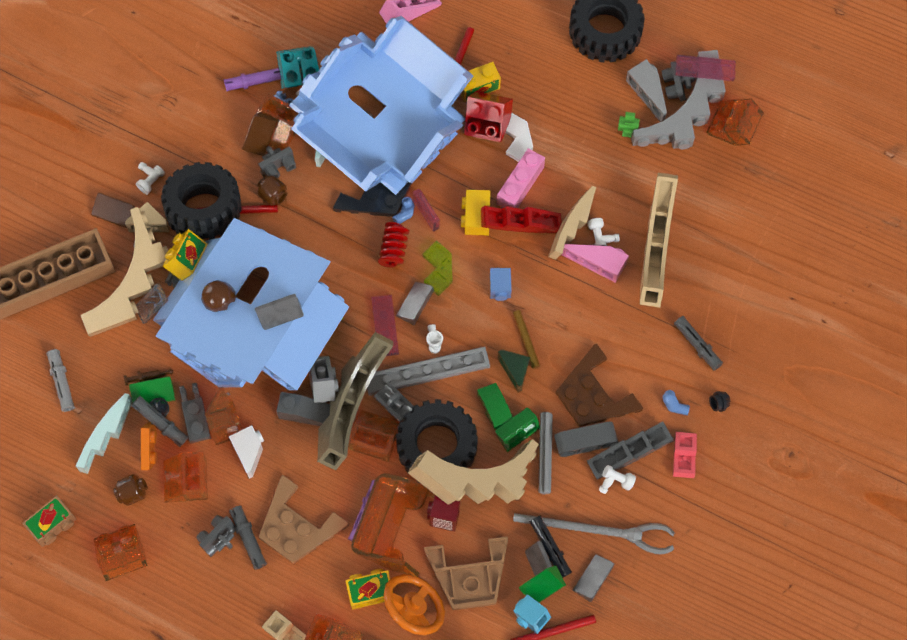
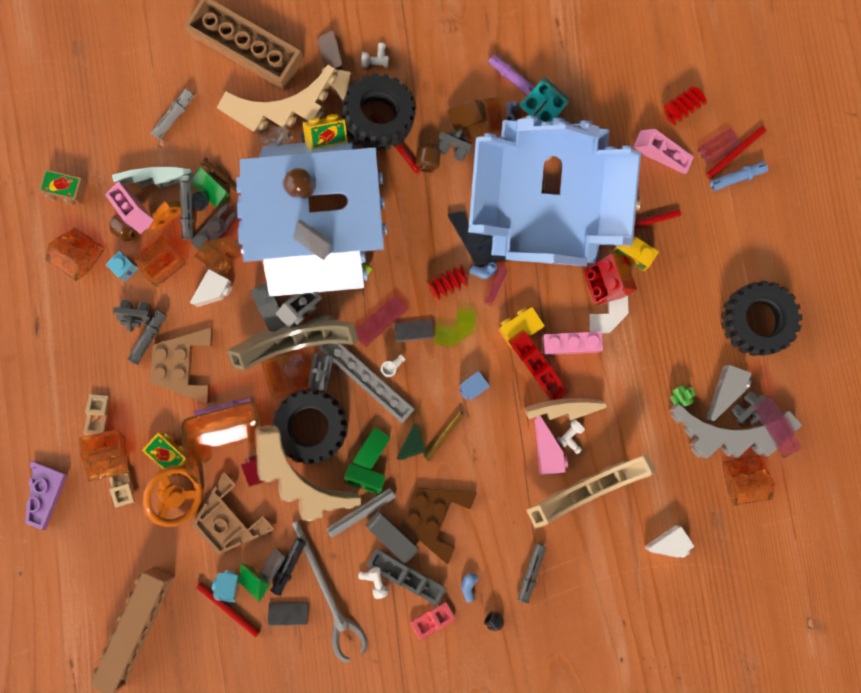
camera: 55 degrees right, 15 degrees up
none -> bright pink brick [105,181,154,234]
none -> medium azure brick [105,251,139,281]
none -> white slope [644,525,695,558]

